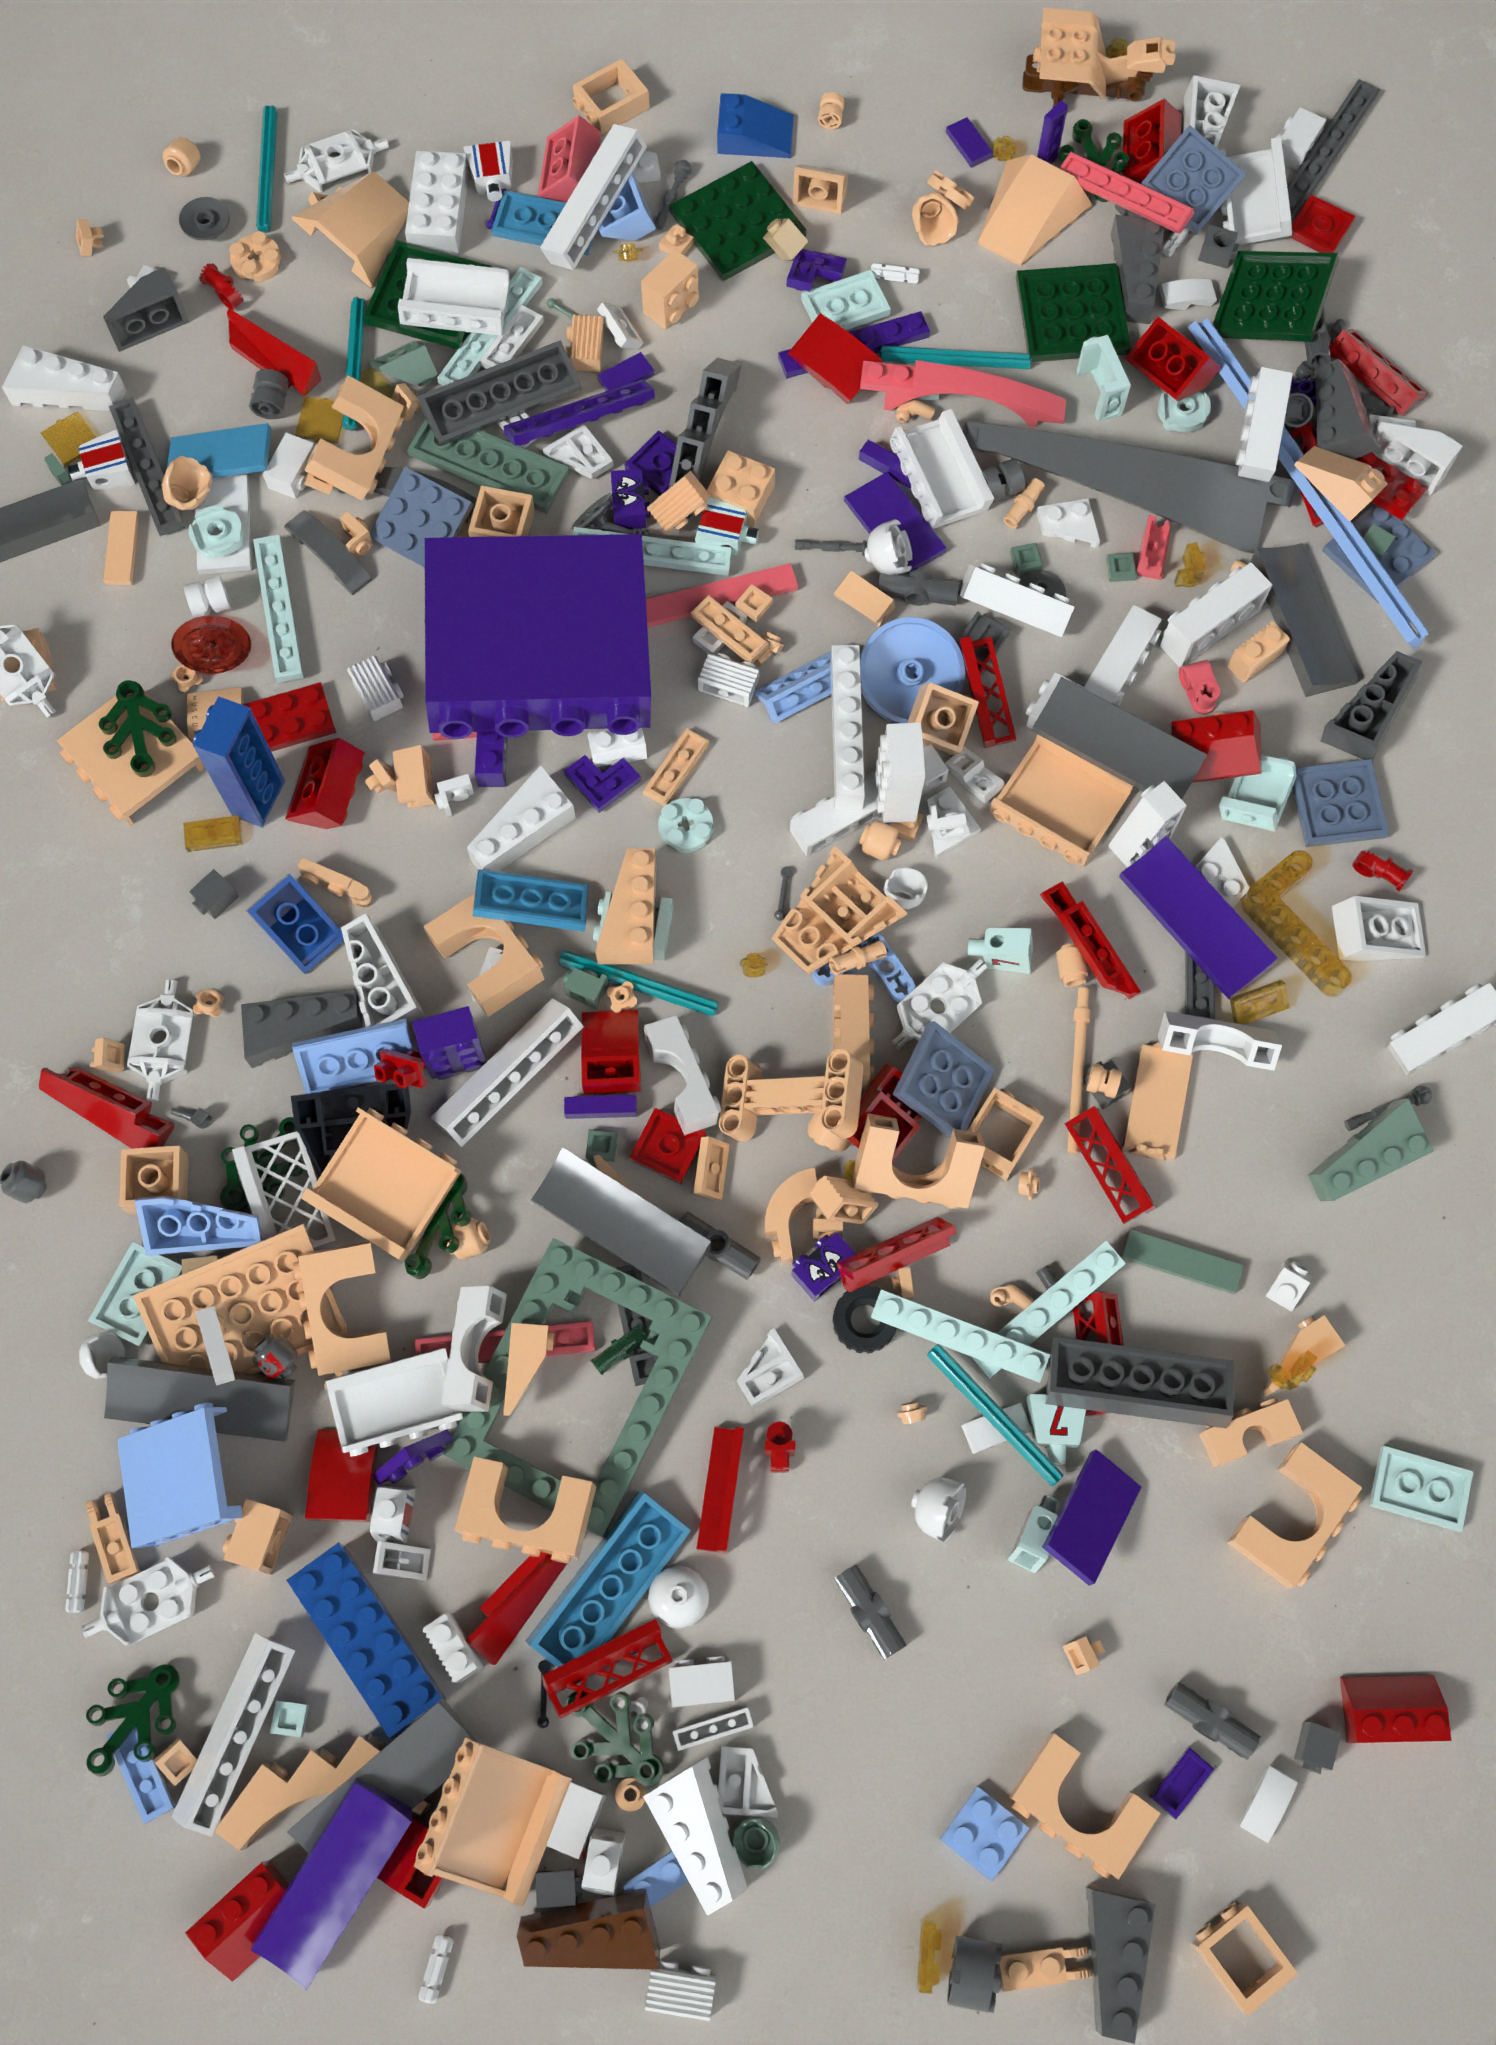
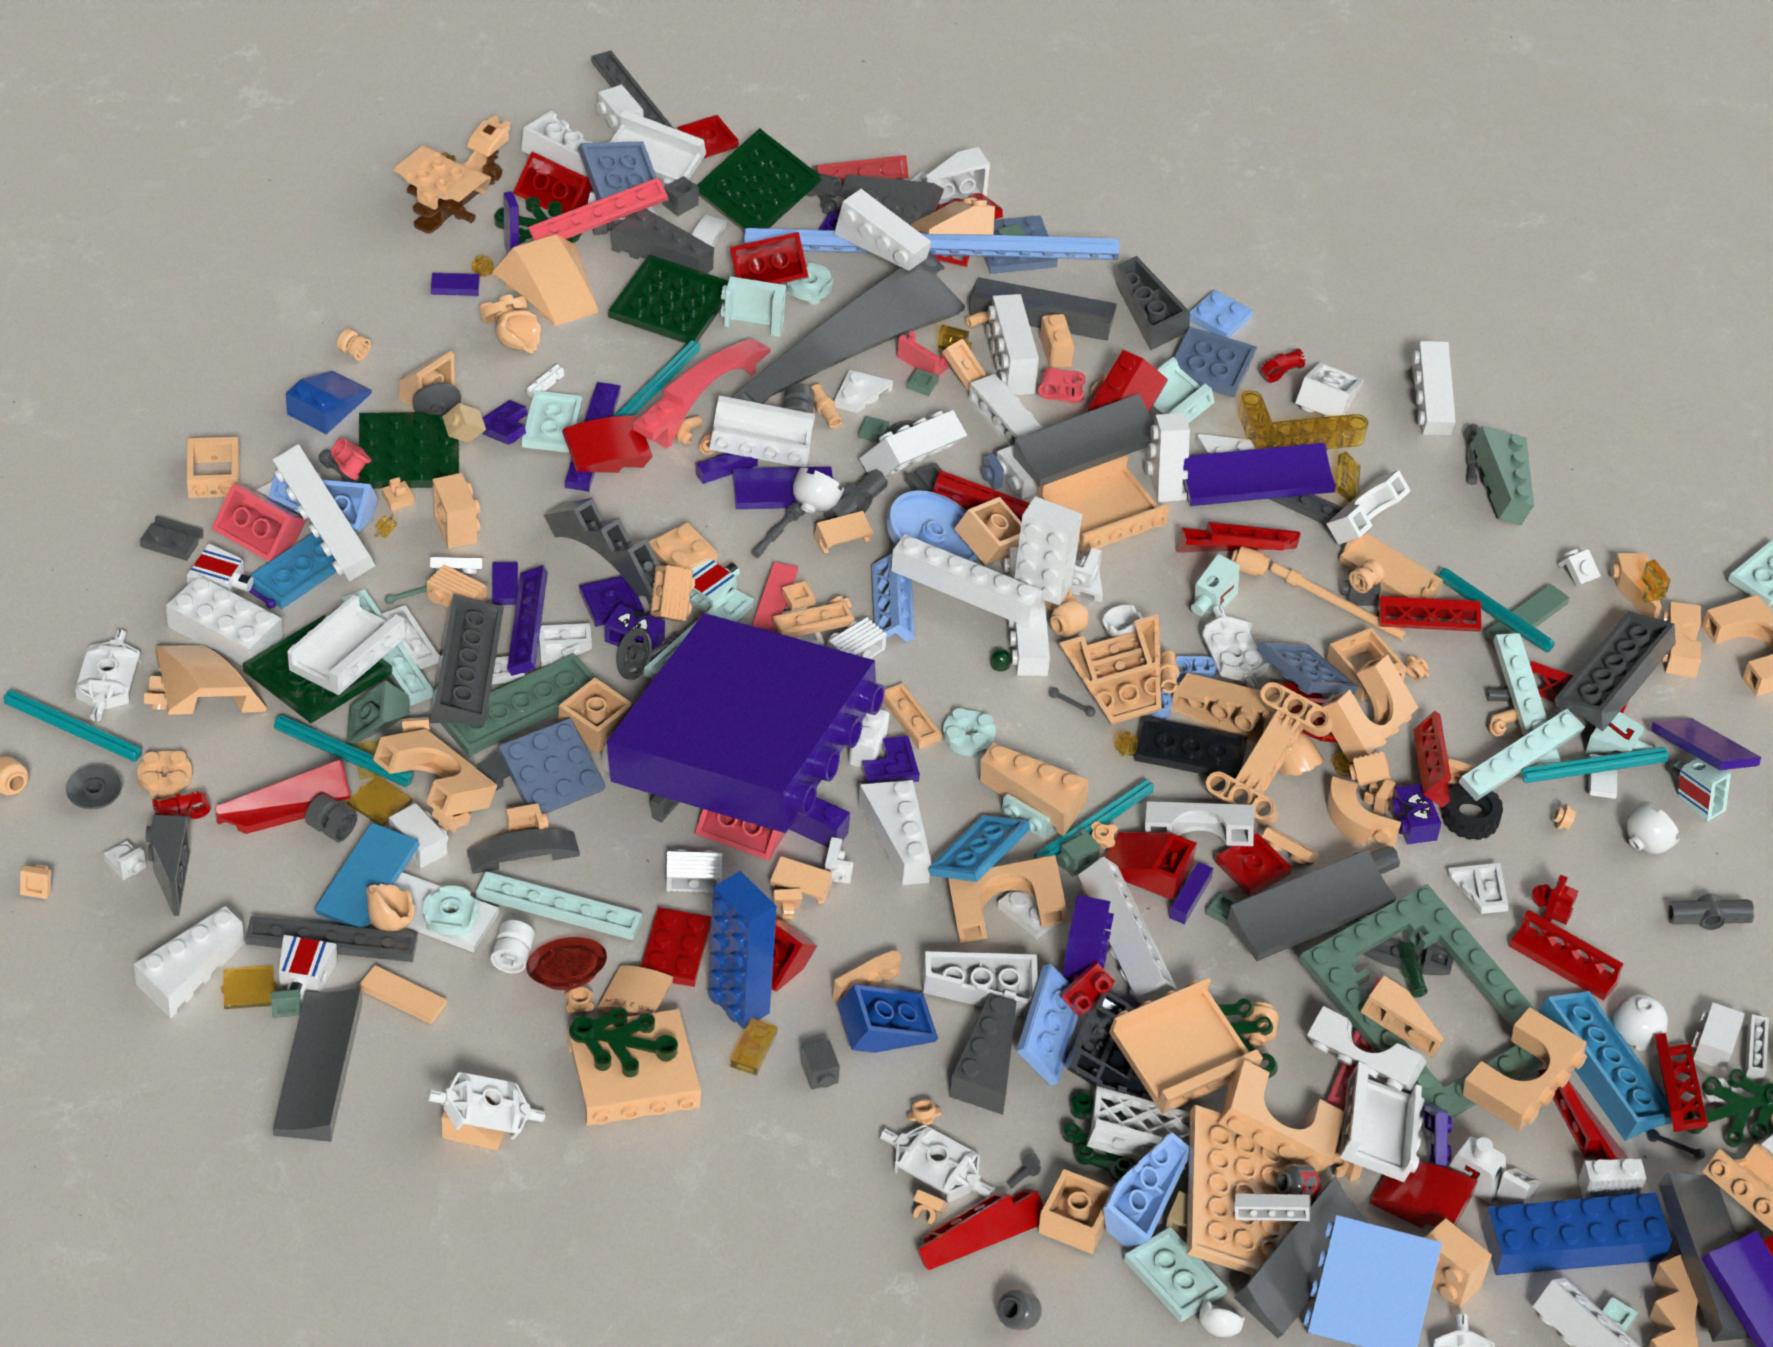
camera: 65 degrees left, 25 degrees down
none -> dark grey plate [140,516,204,561]
none -> coral piece [331,438,372,480]
none -> dark grey dish [412,383,461,415]
none -> light nougat plate [942,339,987,392]
none -> sand blue plate [982,454,1004,490]
none -> dark green hinge [990,649,1011,672]
none -> black plate [1135,716,1248,779]
none -> light blue plate [1190,290,1253,338]
none -> teal axle [1438,568,1555,653]

